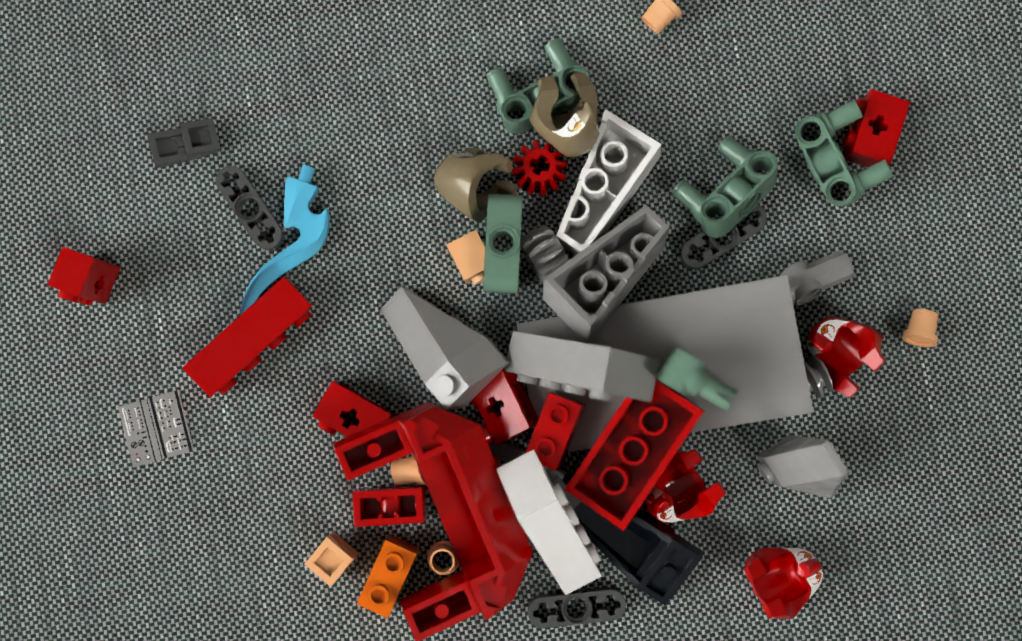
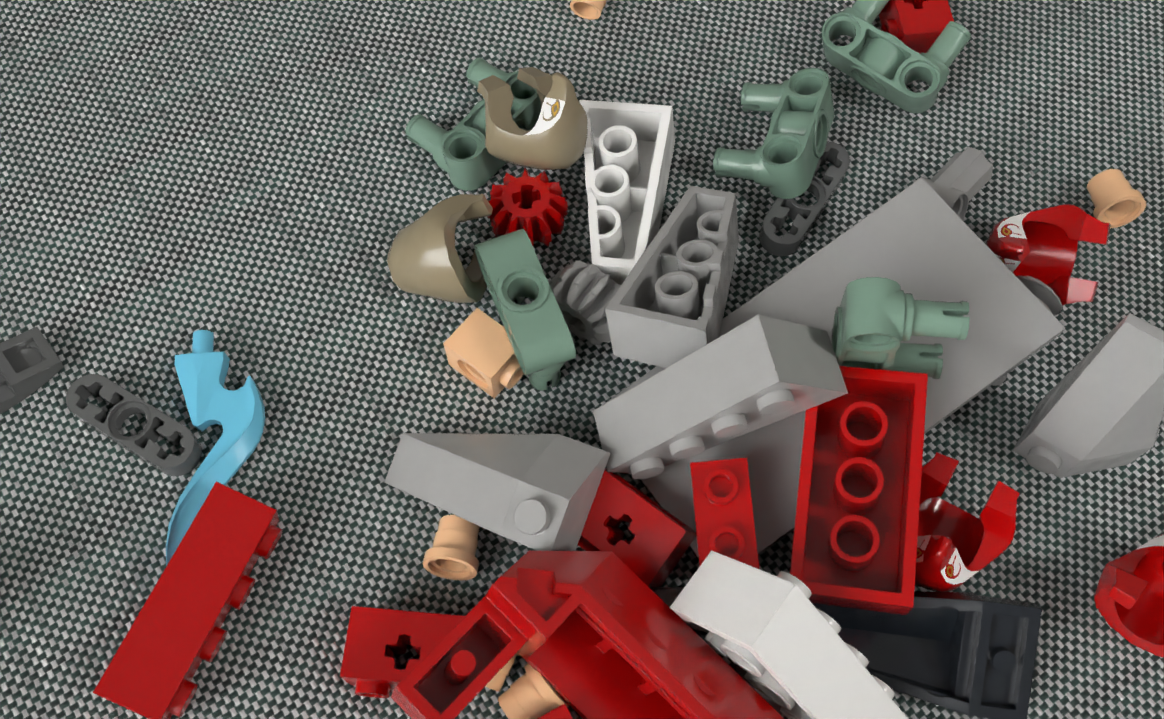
camera: 30 degrees left, 20 degrees down
none -> light nougat piece [423,515,480,581]

